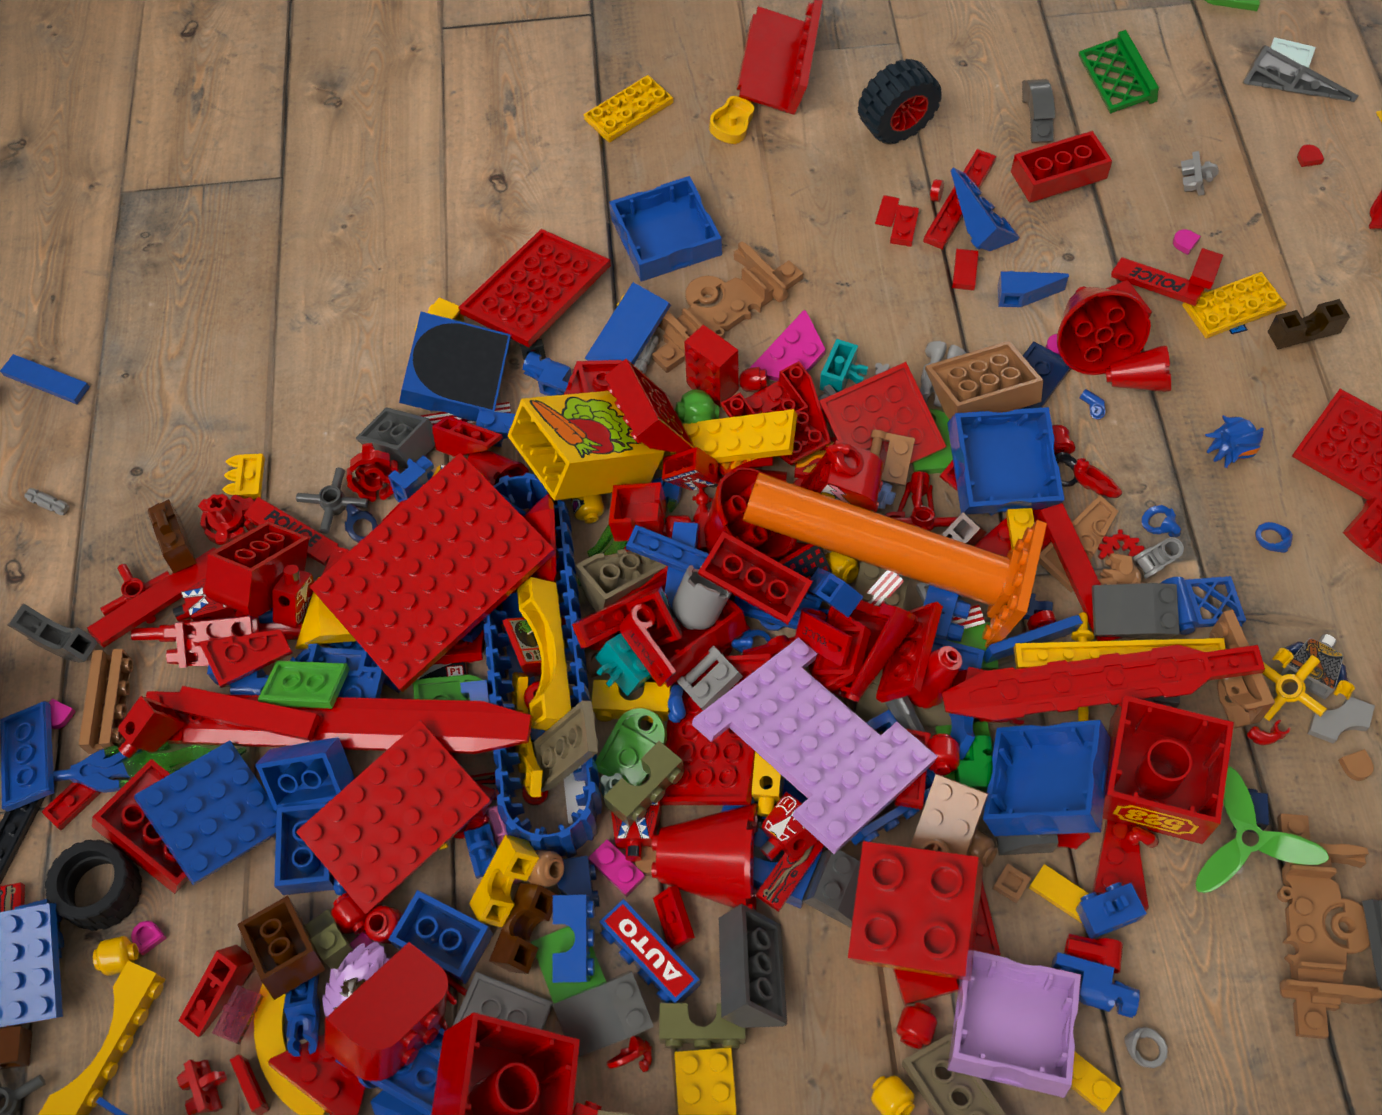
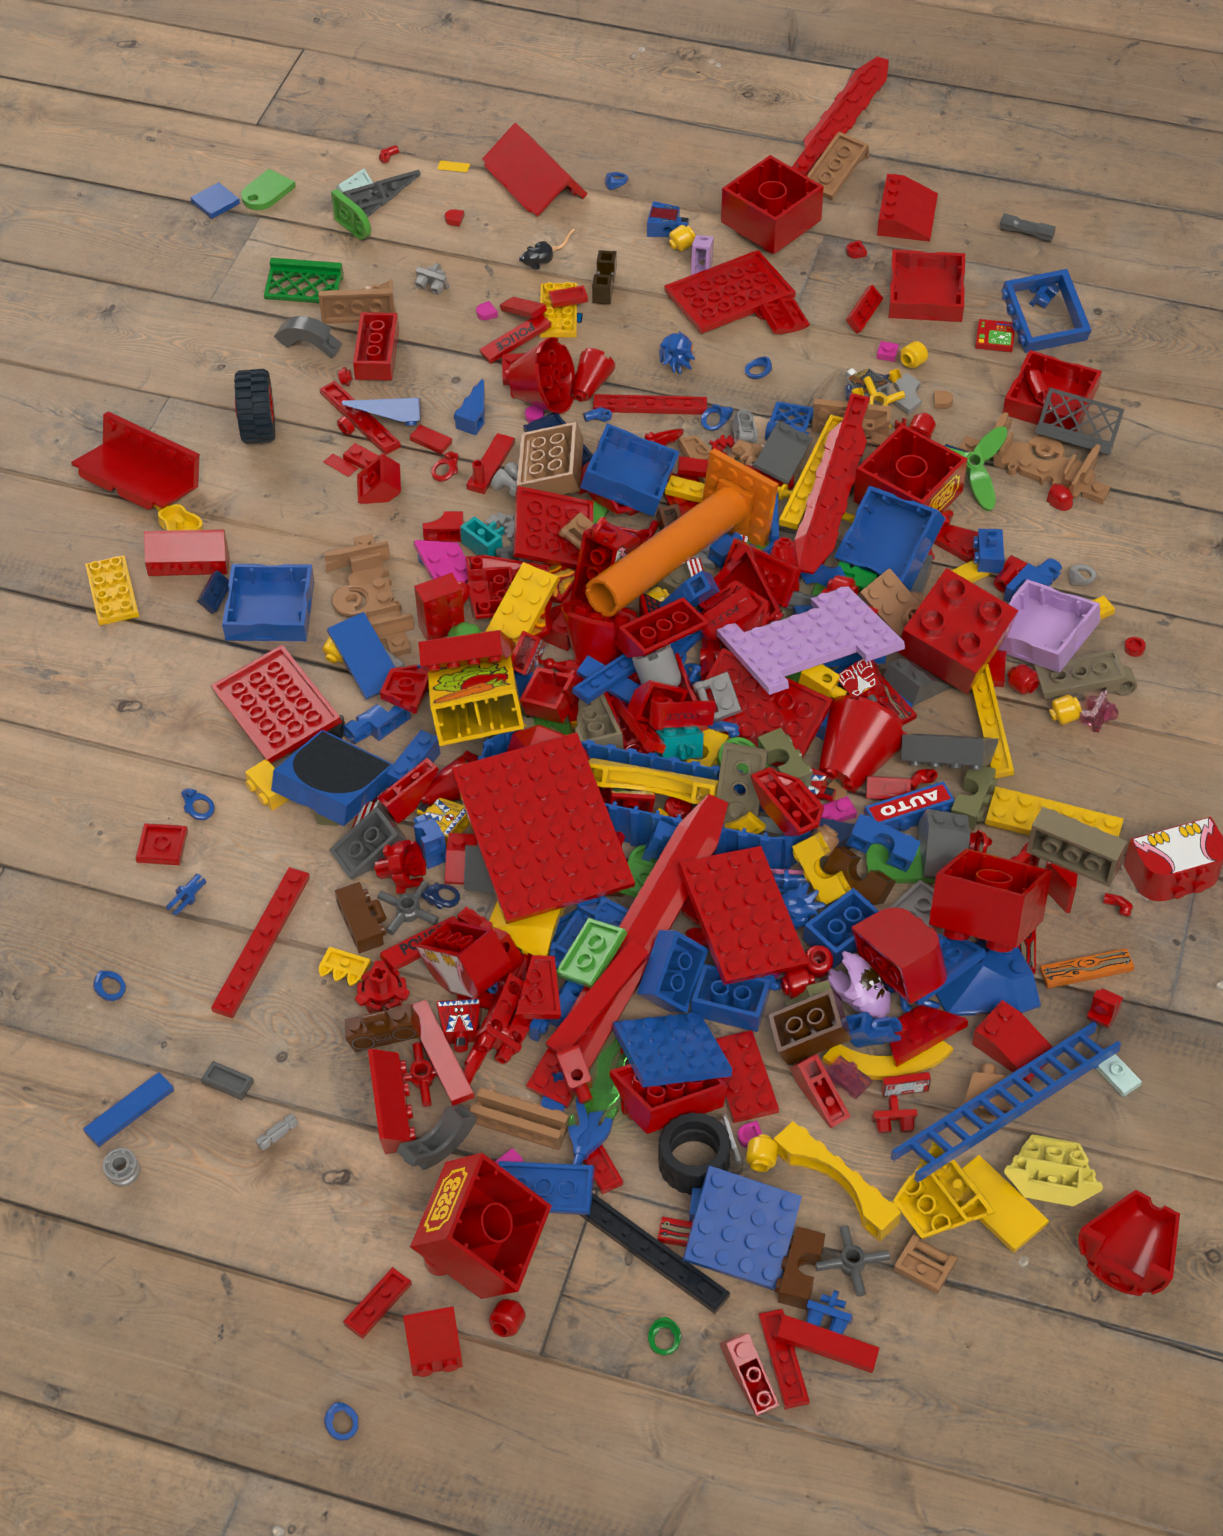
camera: 70 degrees left, 10 degrees down
none -> blue piece [93,971,126,1001]
none -> red tile [135,823,188,866]
none -> slope [144,529,230,576]
none -> blue arm [166,873,207,915]
none -> blue piece [181,788,215,820]
none -> dark blue plate [197,570,229,614]
none -> dark grey tile [201,1061,254,1100]
none -> red plate [211,867,310,1019]
none -> medium nougat plate [319,279,396,324]
none -> bright green tile [331,189,371,240]
none -> reddish brown piece [334,882,387,954]
none -> red plate [338,367,353,386]
none -> red slope [357,453,401,504]
none -> red slope [368,1049,417,1154]
none -> red arm [379,145,399,163]
none -> red arch [423,511,464,542]
none -> red piece [431,451,459,482]
none -> red piece [466,433,515,495]
none -> black animal [518,229,575,270]
none -> red tile [548,285,588,308]
none -> red tile [593,394,707,415]
none -> red plate [715,1030,779,1124]
none -> light grey piece [719,1113,742,1164]
none -> red wedge [751,767,824,836]
none -> blue hair [781,882,825,930]
none -> red head [909,412,936,439]
none -> red arm [910,769,938,791]
none -> yellow plate [972,665,1015,778]
none -> red piece [1046,484,1073,511]

